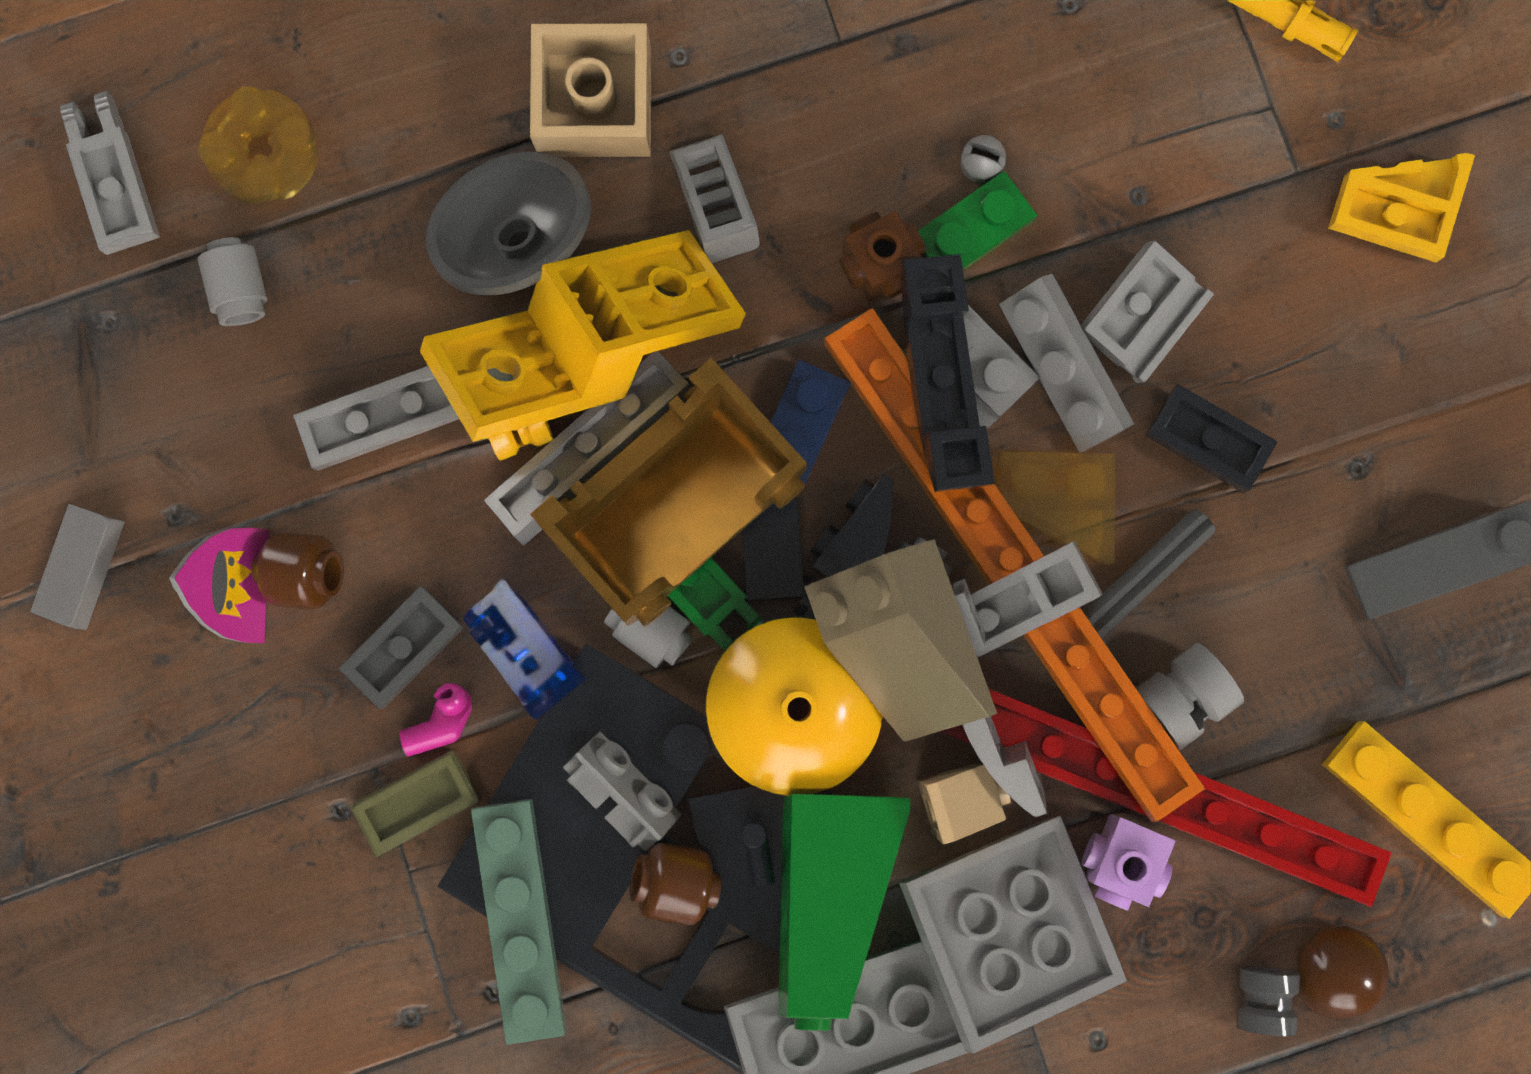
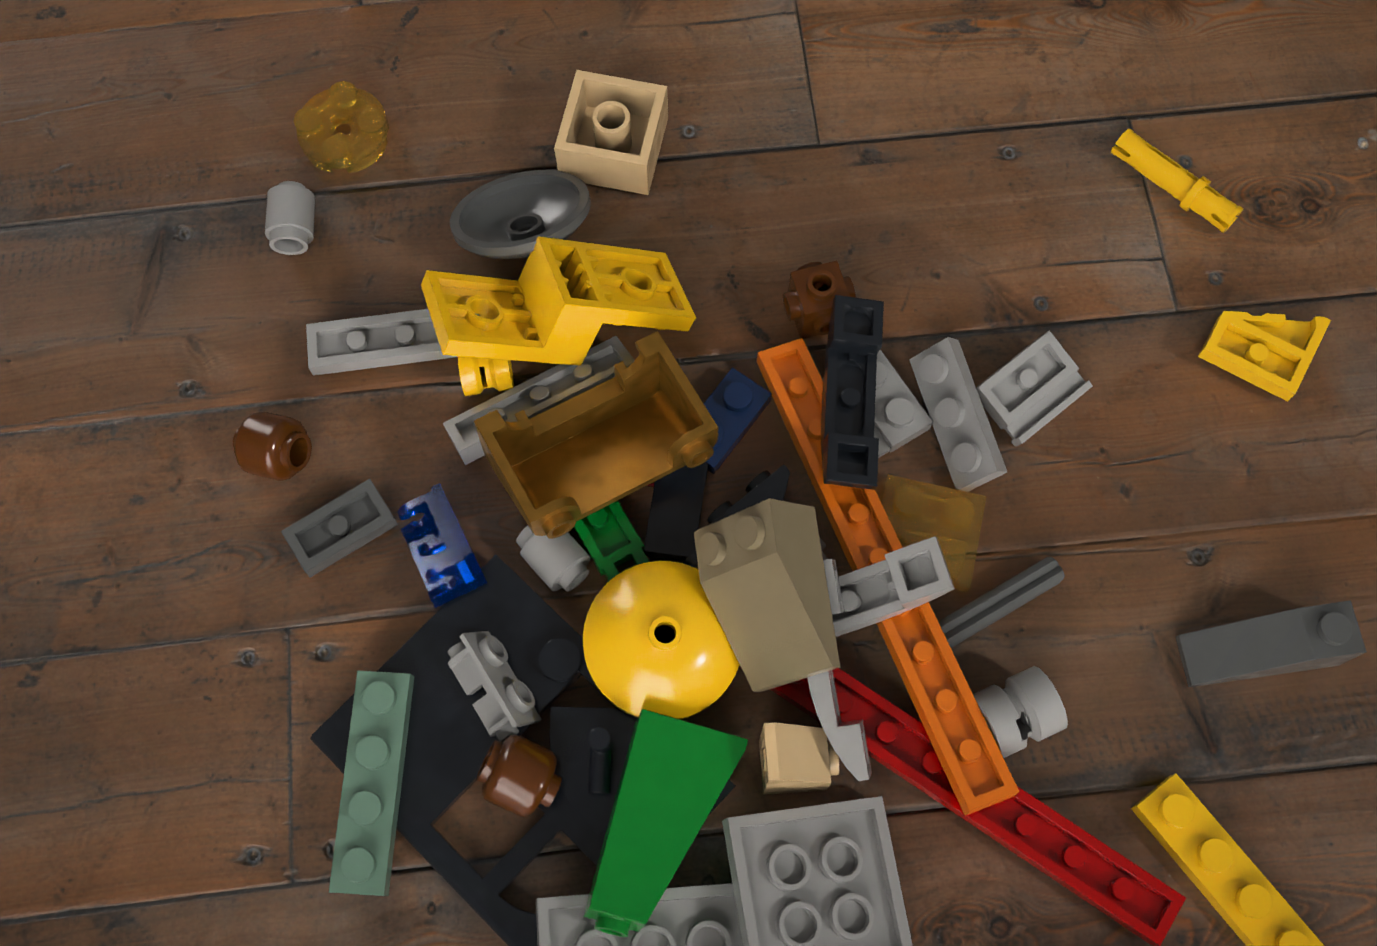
camera: 10 degrees right, 15 degrees down
light grey slope [30,504,125,630] -> none
light grey hinge [60,90,160,255] -> none
dark pink shield [169,527,269,643] -> none
olive tile [350,750,482,857] -> none
dark pink arm [399,682,472,757] -> none
light grey slope [669,134,760,263] -> none
green plate [918,170,1038,271] -> none
light grey hinge [960,135,1007,184] -> none
lavender brick [1081,814,1176,911] -> none
black plate [1145,384,1278,493] -> none

